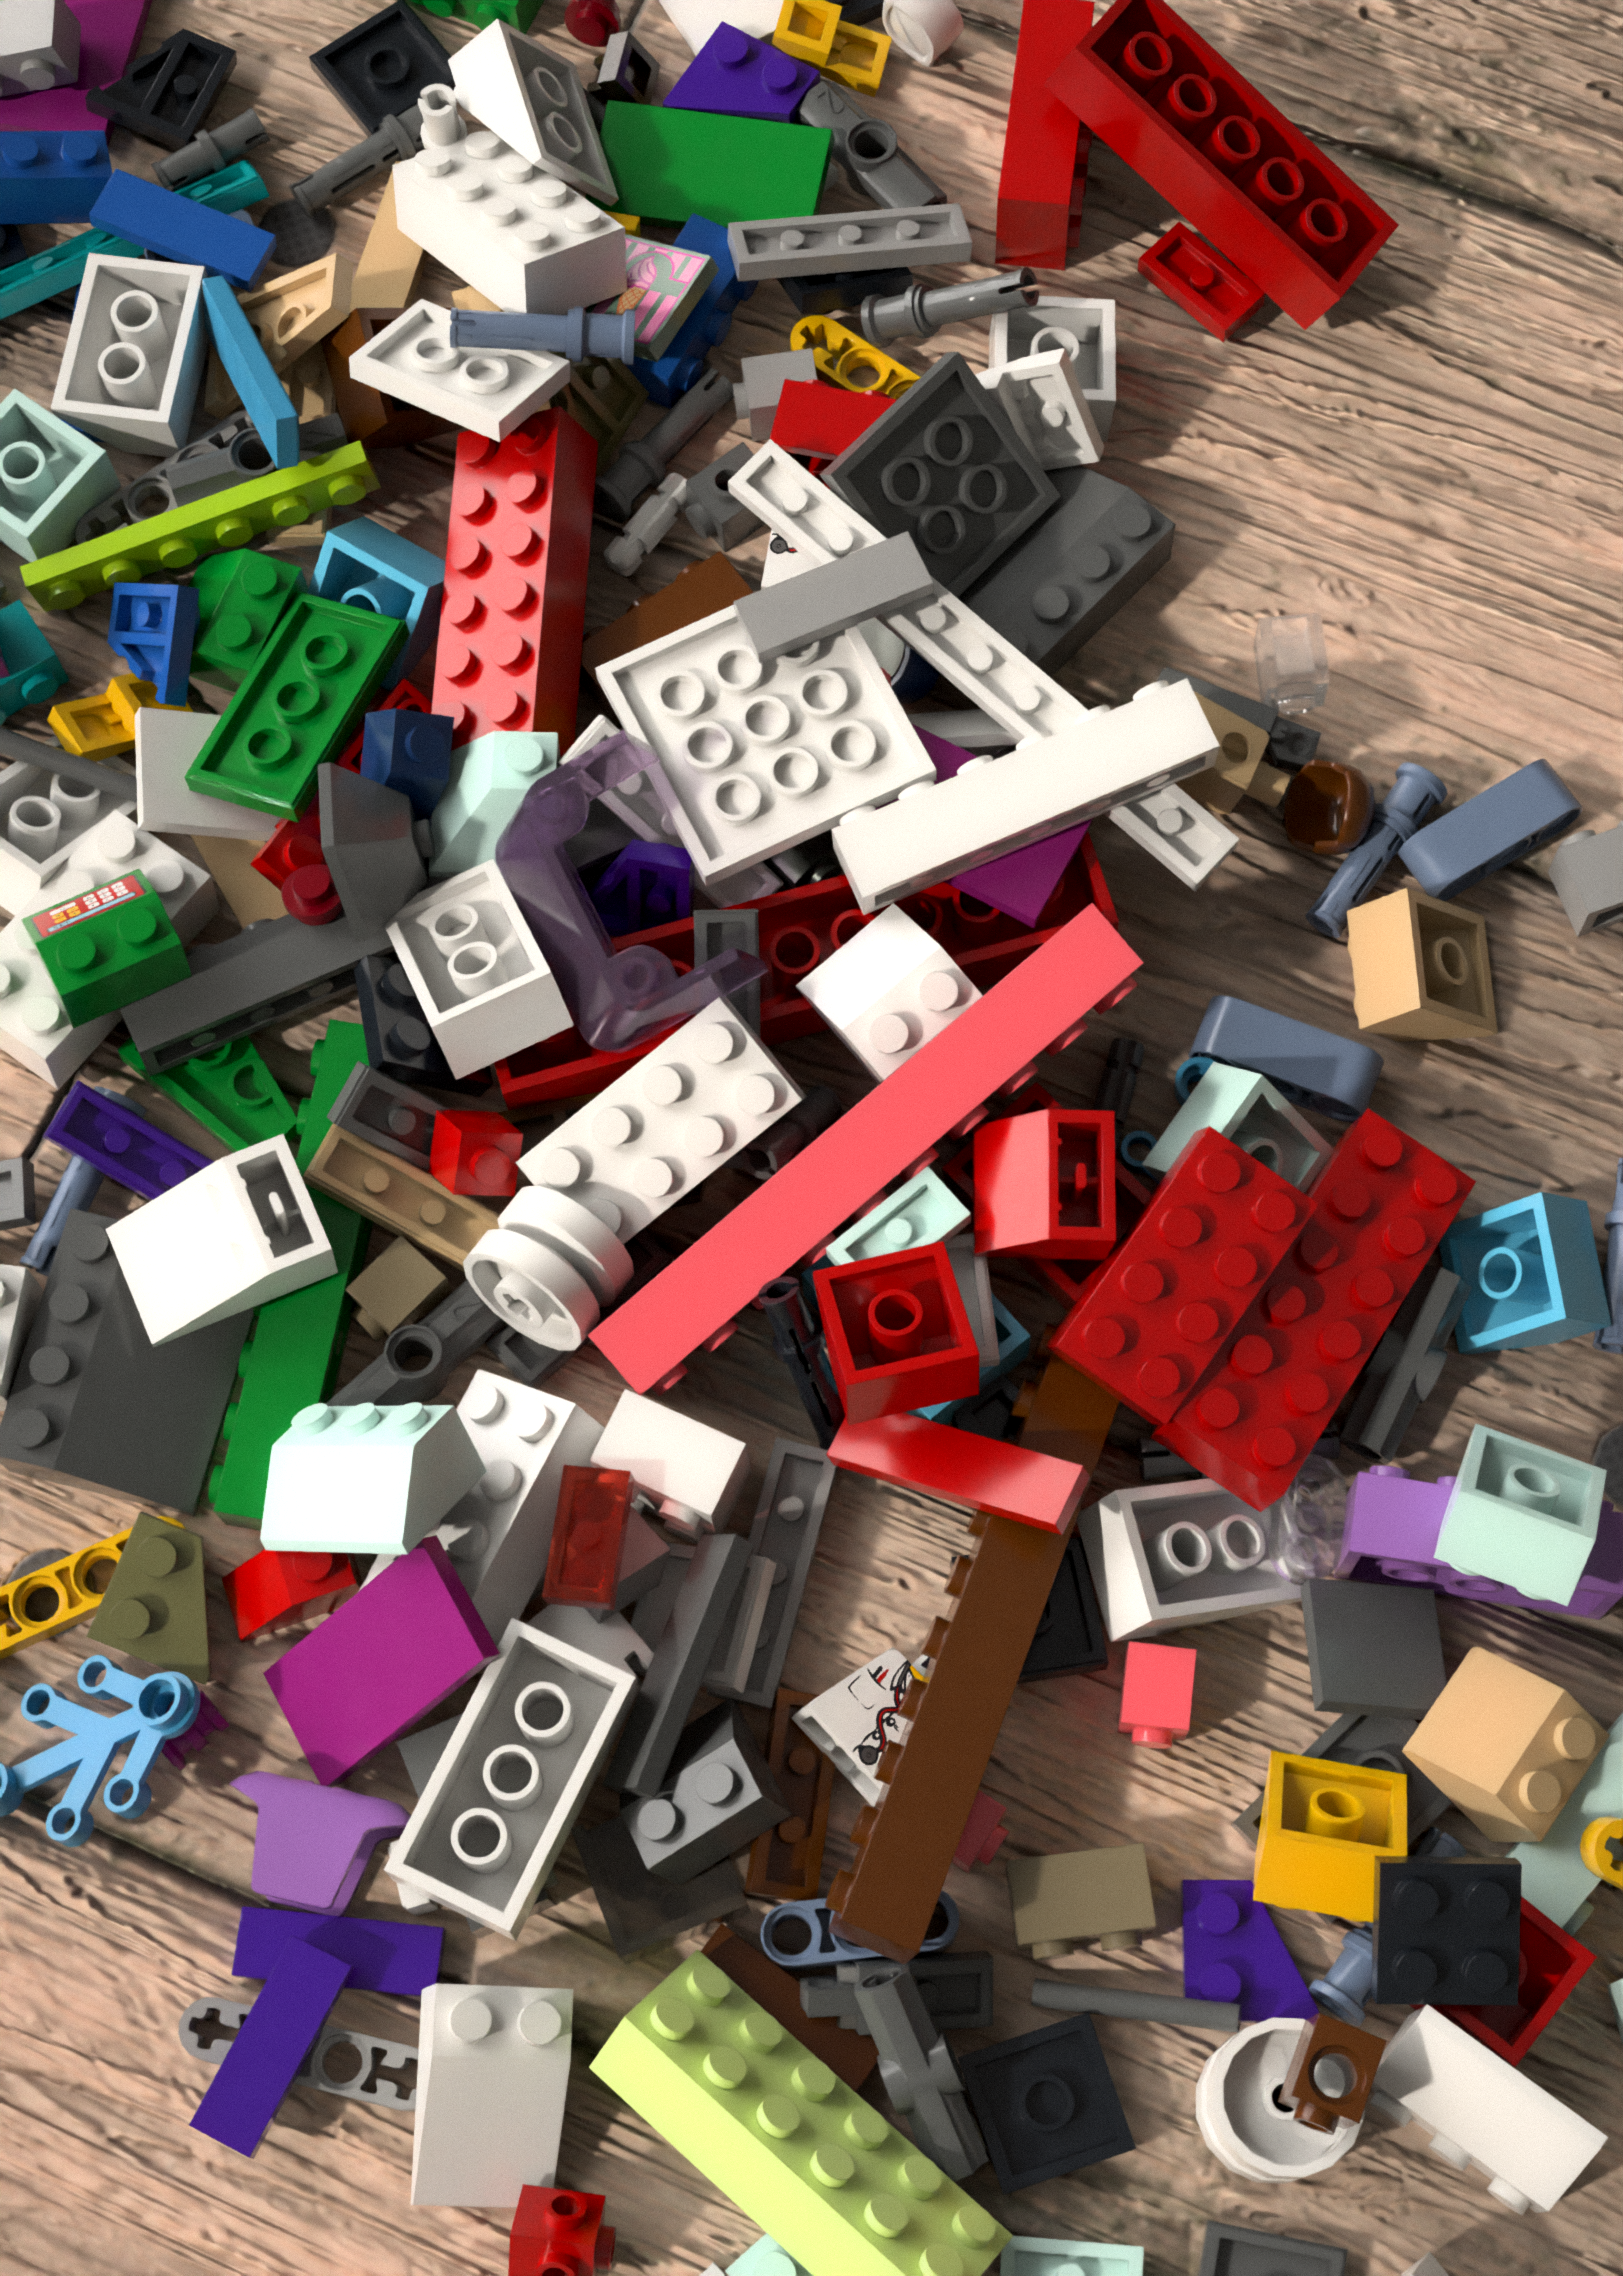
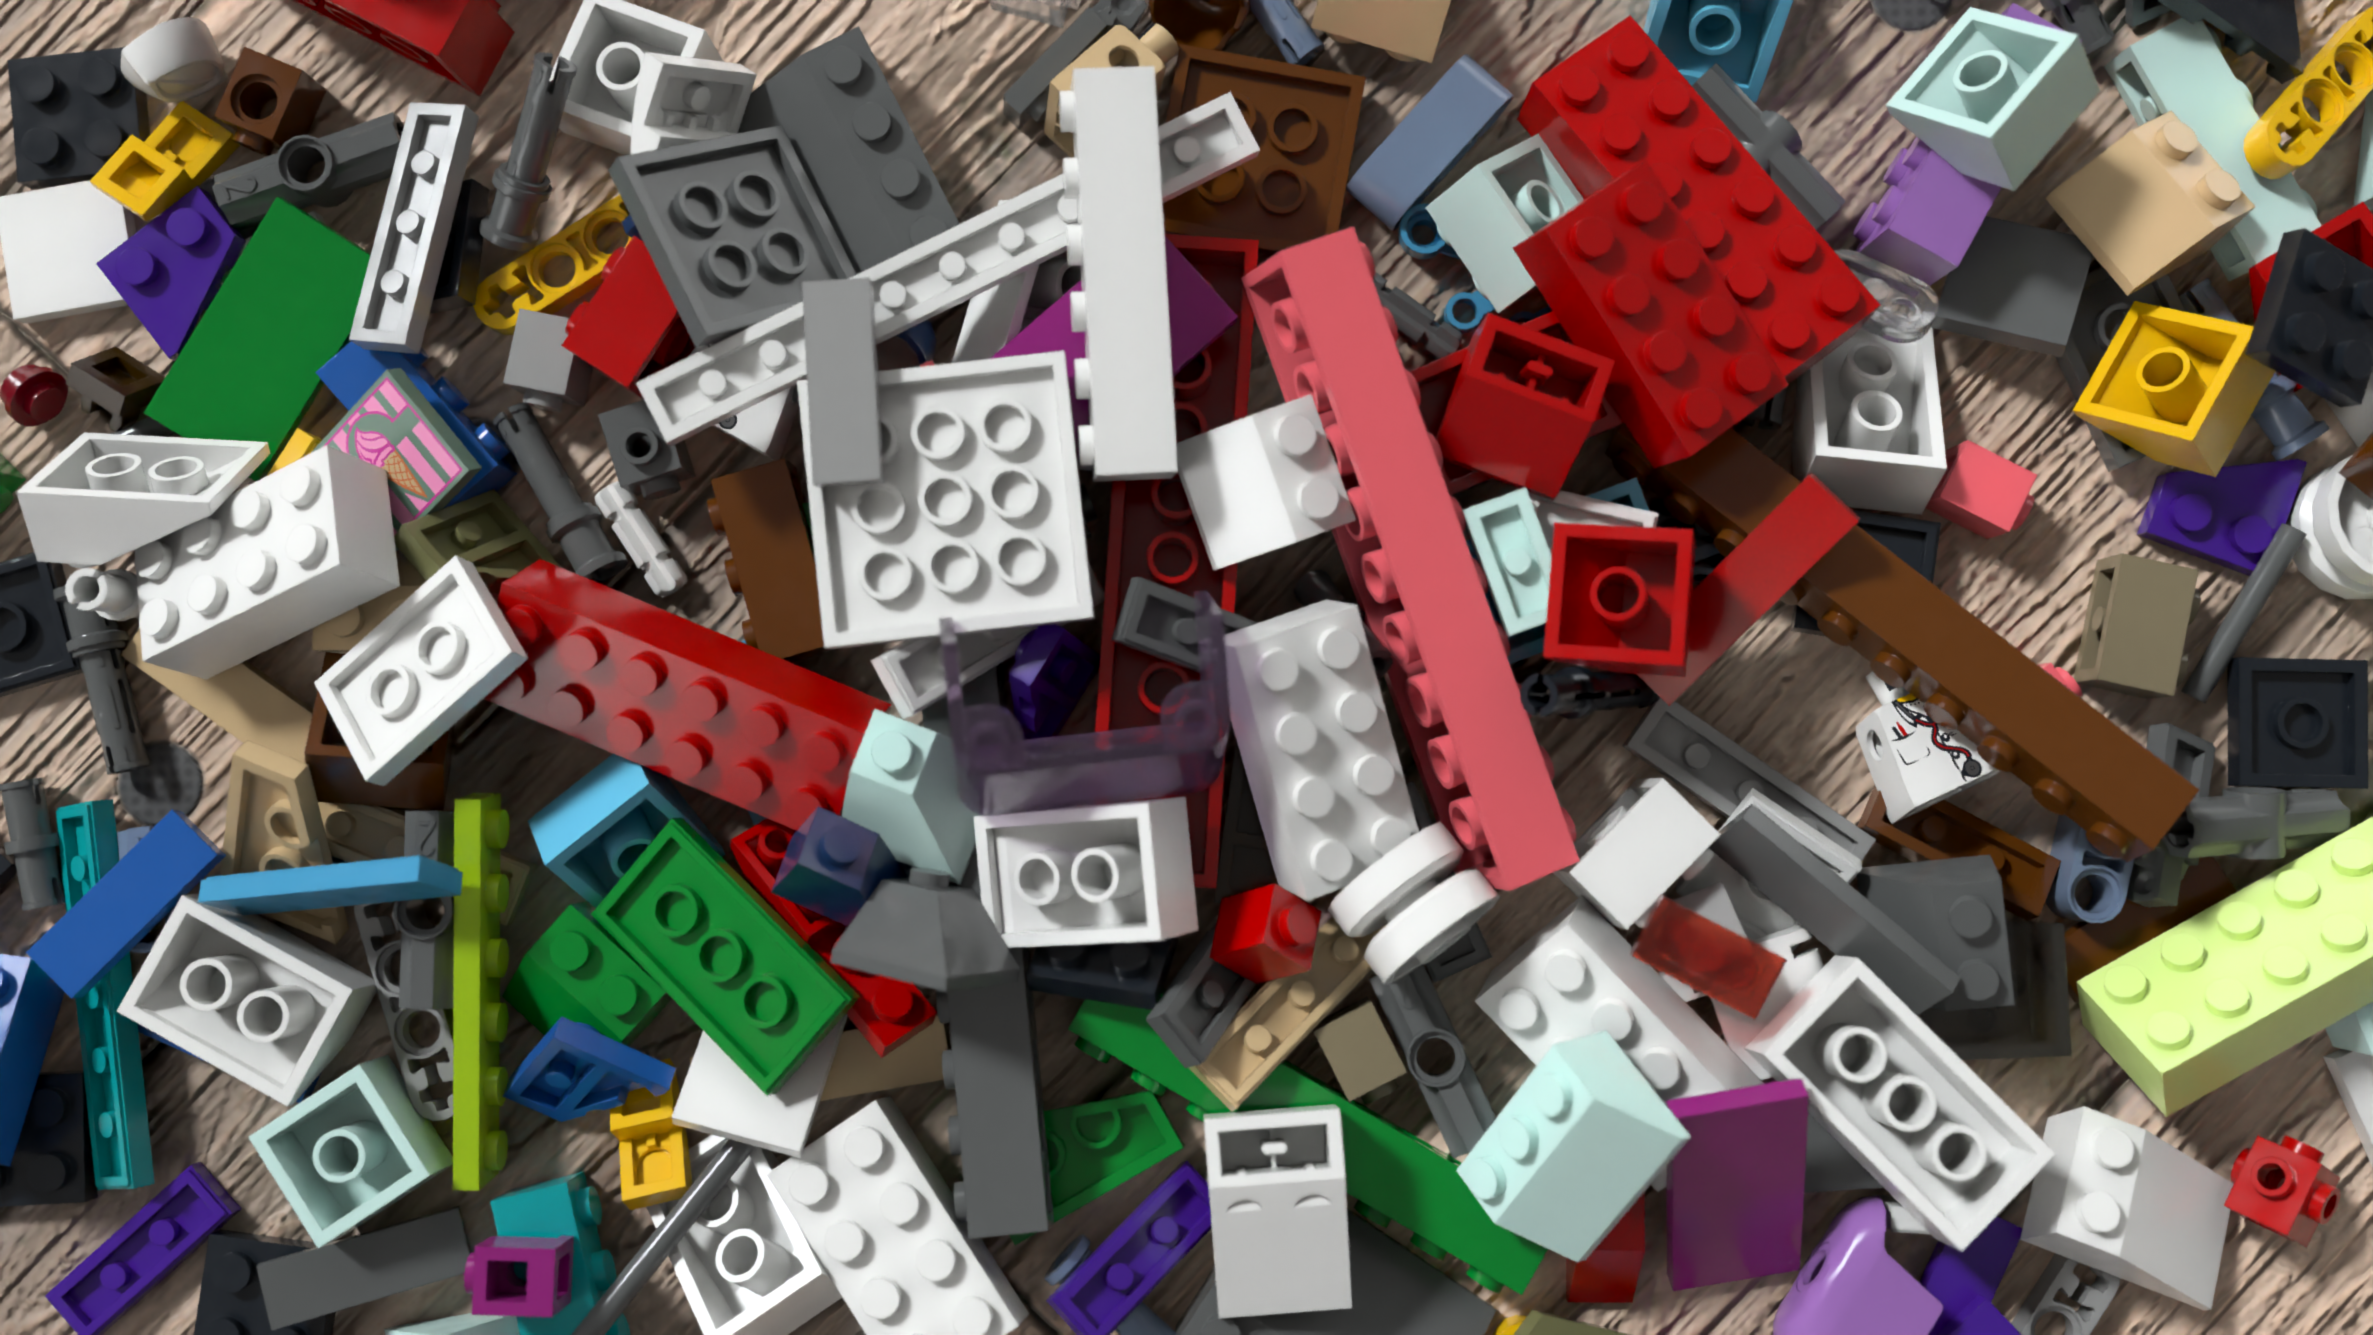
camera: 70 degrees left, 15 degrees up
green slope [21,869,192,1029] -> none
dark red plate [281,864,342,926] -> none
sand blue pin [450,306,635,365] -> none
none -> reddish brown brick [214,47,327,157]
none -> reddish brown plate [1162,44,1366,256]

